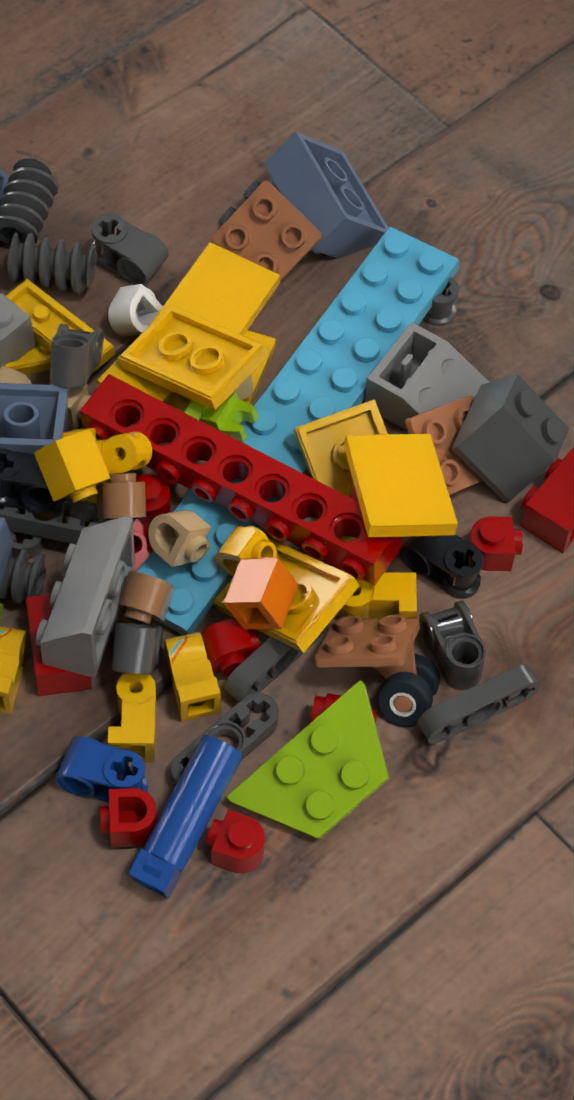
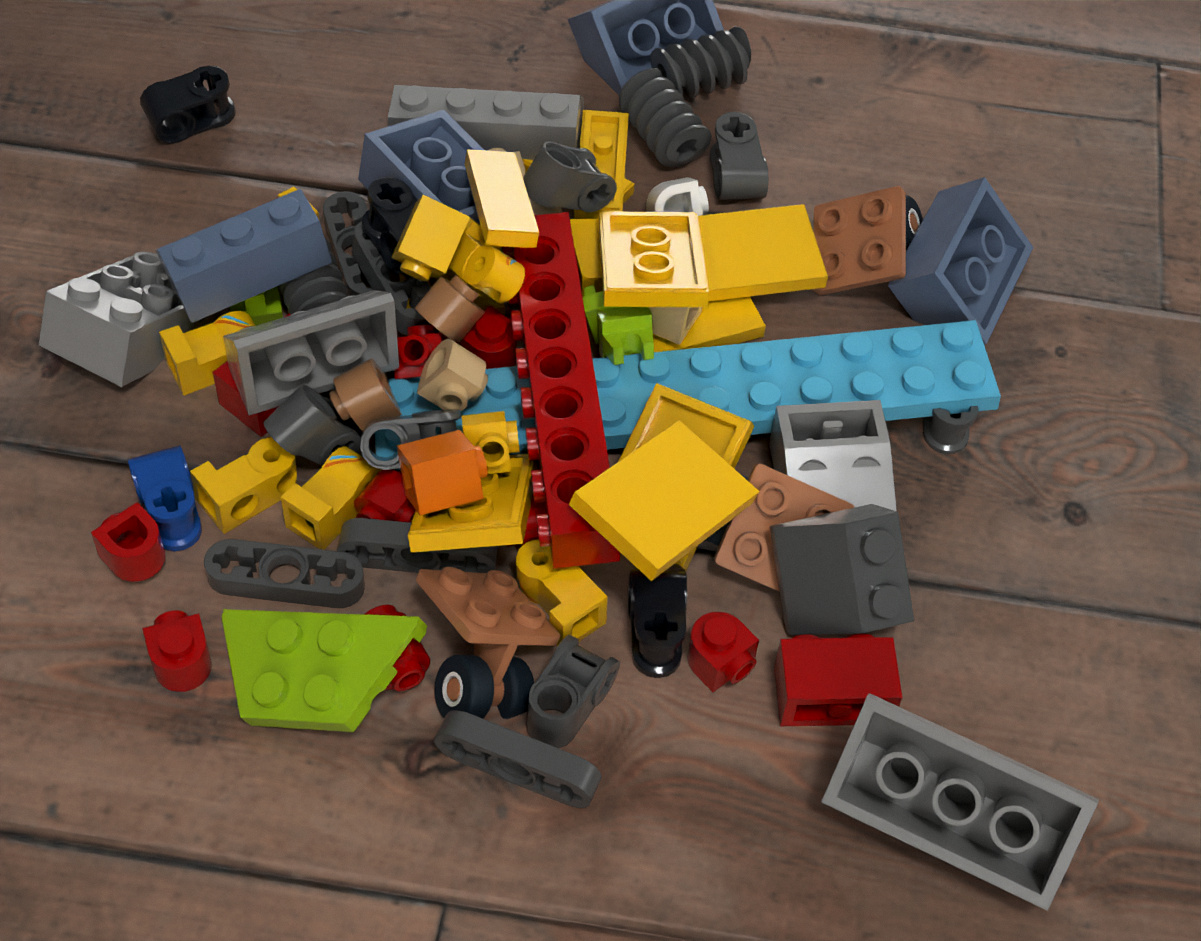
camera: 50 degrees right, 5 degrees down
blue piece [129,735,243,899] -> none
none -> dark grey piece [360,409,461,470]
none -> tile [465,149,539,248]

